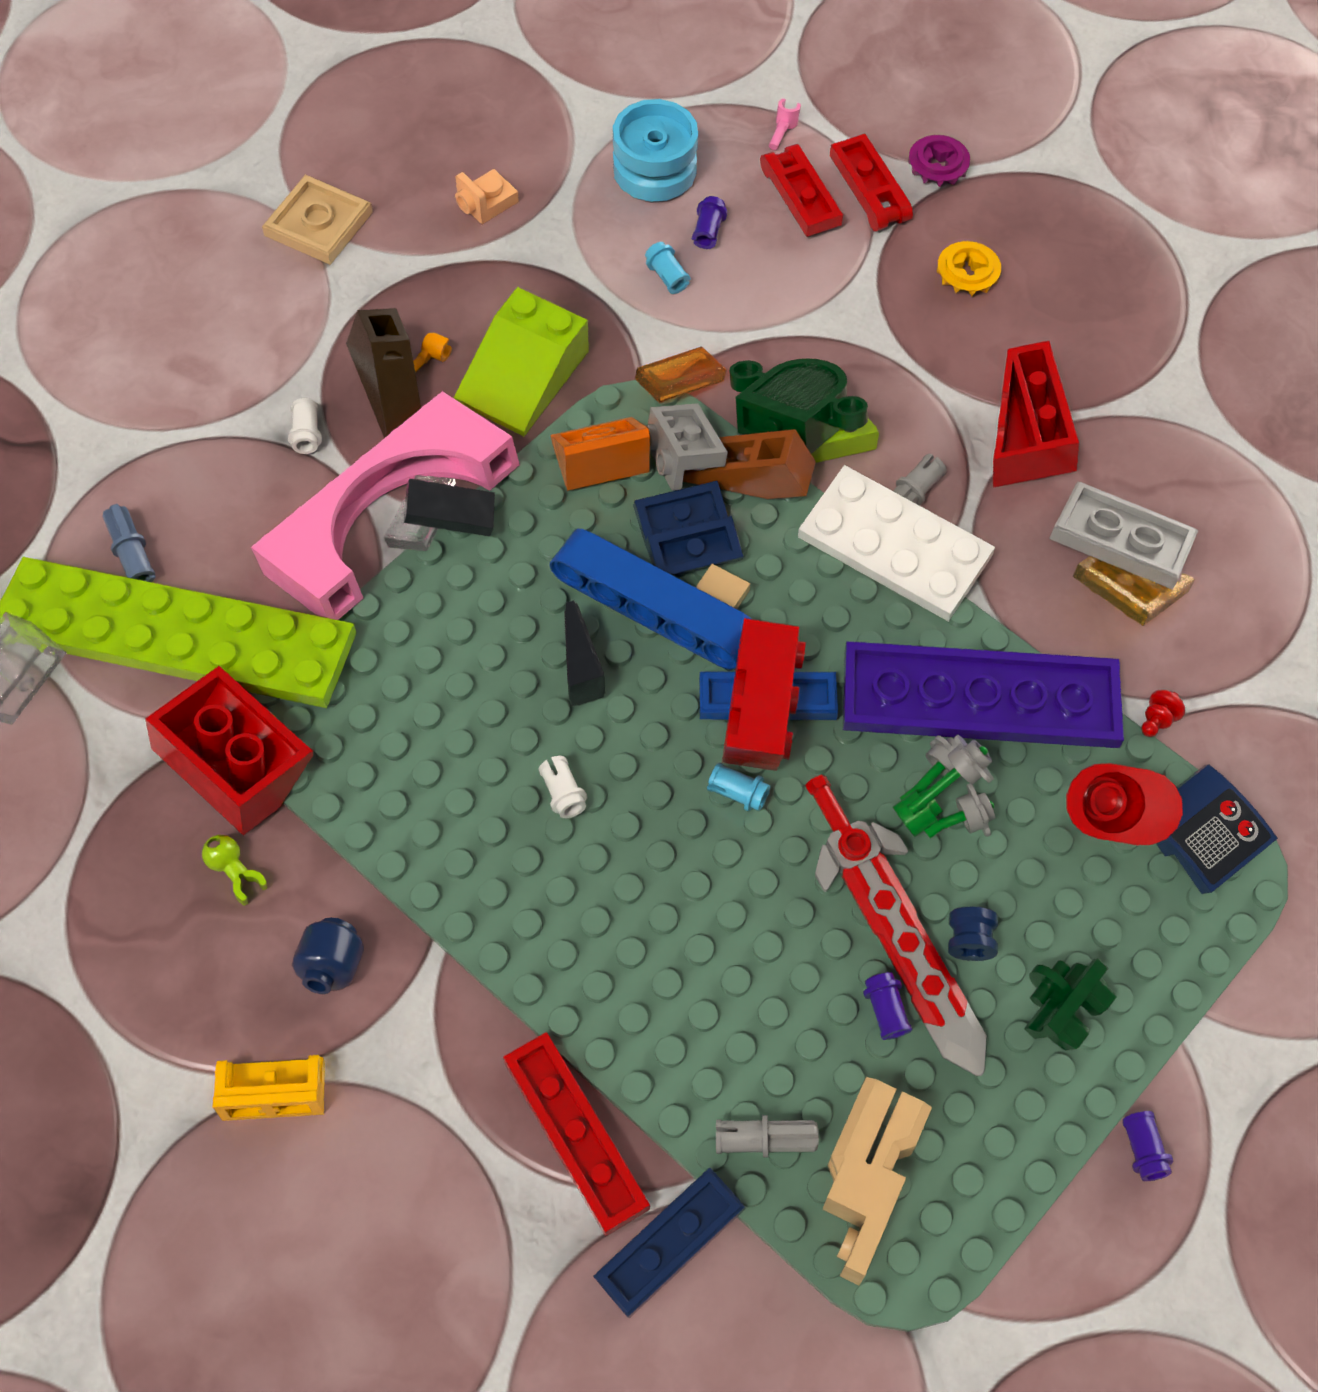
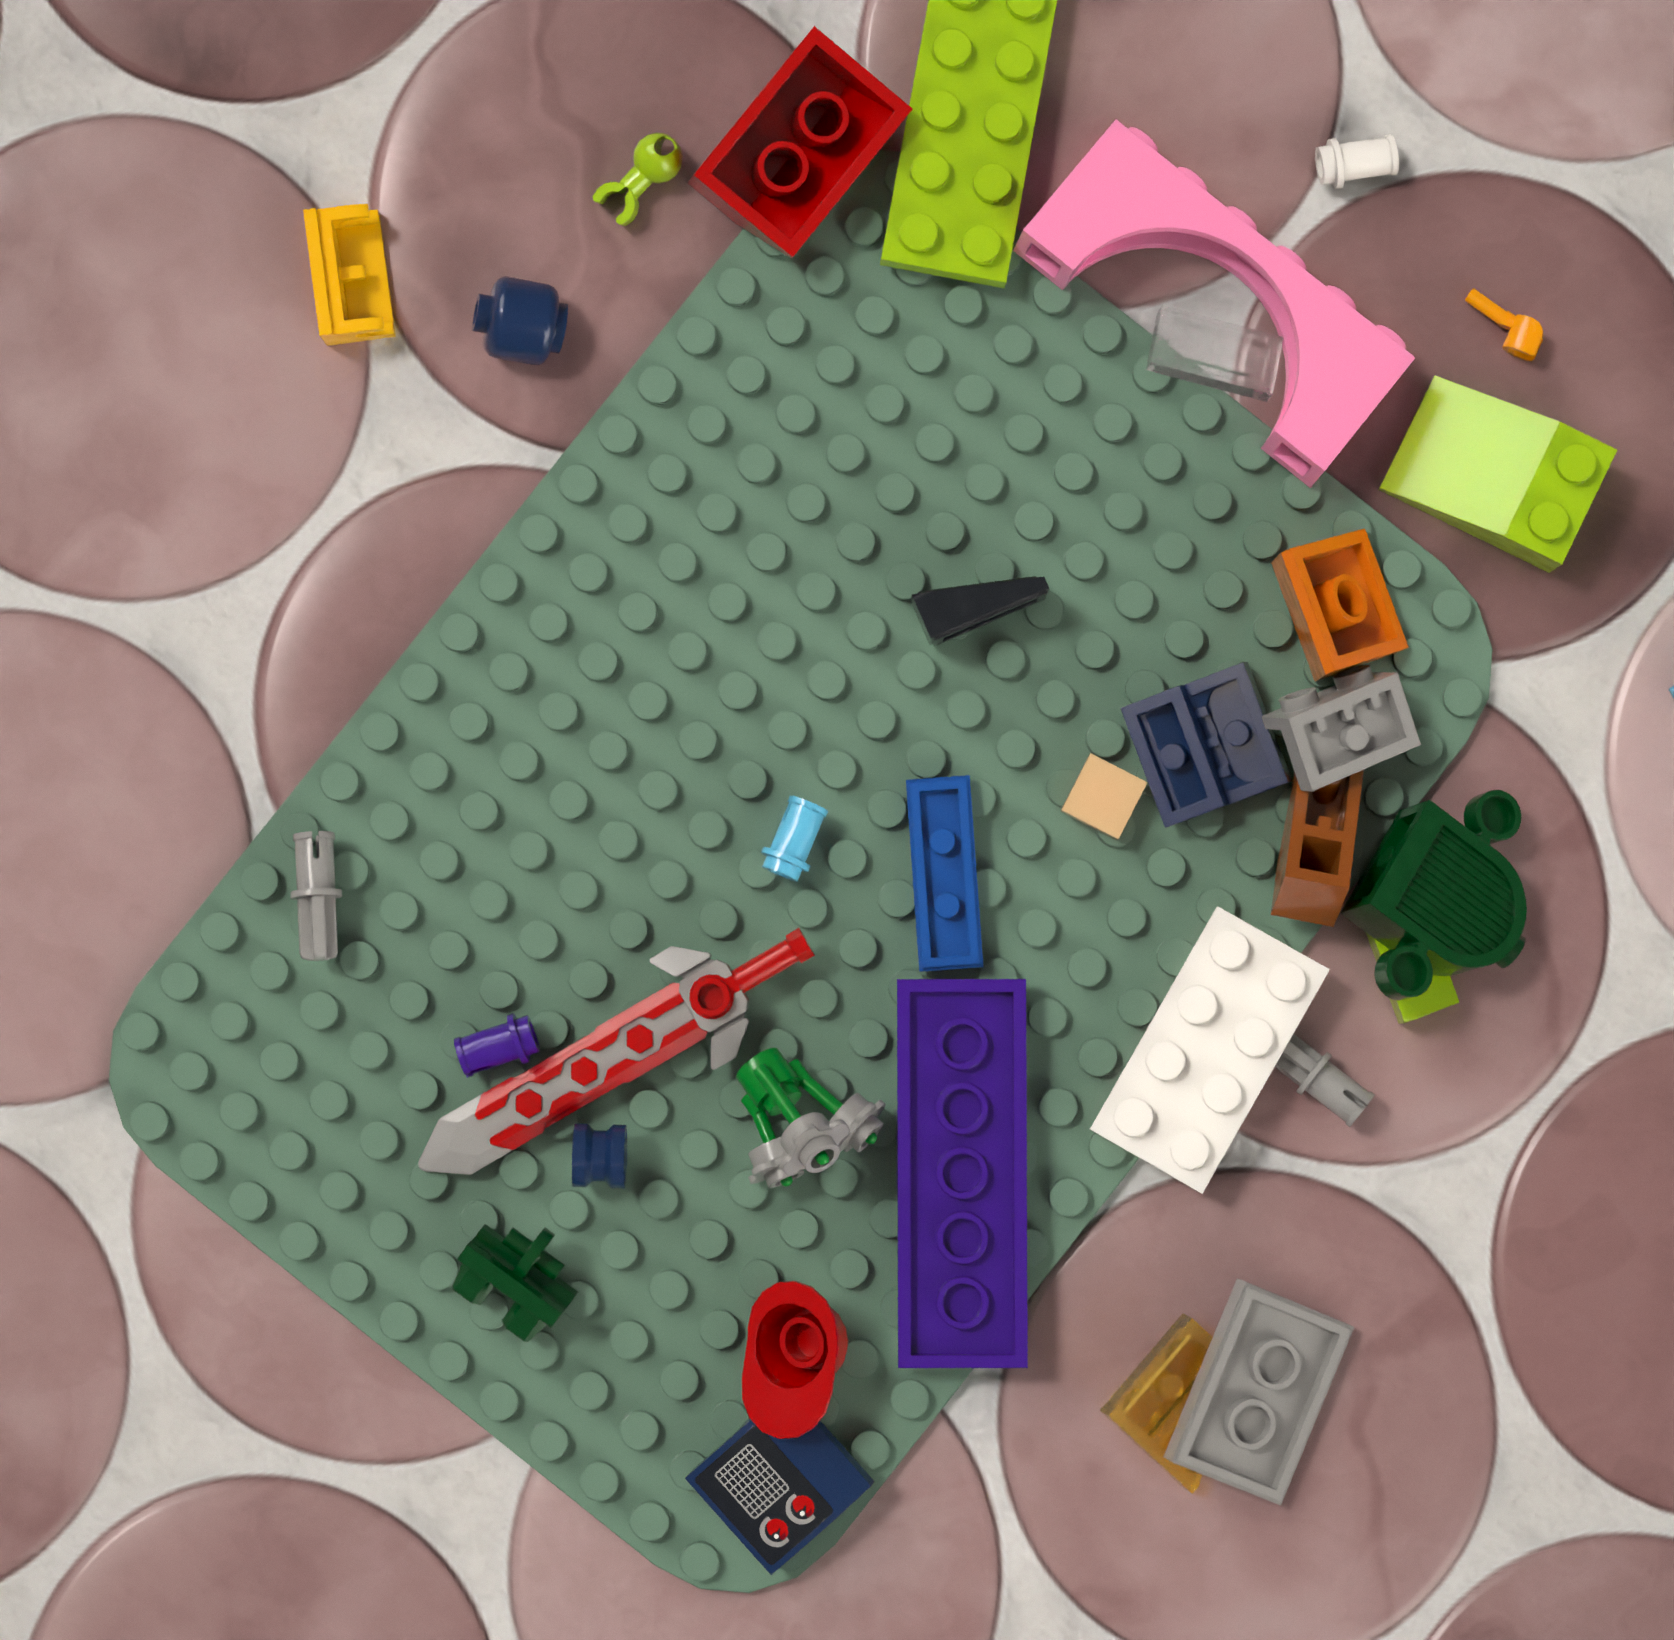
camera: 85 degrees right, 25 degrees up
dark brown slope [346,308,421,438] -> none
black tile [404,478,495,536] -> none
red plate [503,1032,650,1237] -> none
white pin [538,756,587,818] -> none
blue beam [549,528,751,670] -> none
dark blue tile [593,1168,746,1318] -> none
clear orange tile [635,346,727,403] -> none
red wedge [722,618,806,771] -> none
tan plate [822,1077,932,1285] -> none
red wedge [993,341,1079,488] -> none
dark purple pin [1122,1111,1174,1181] -> none
red hair [1141,690,1185,737] -> none

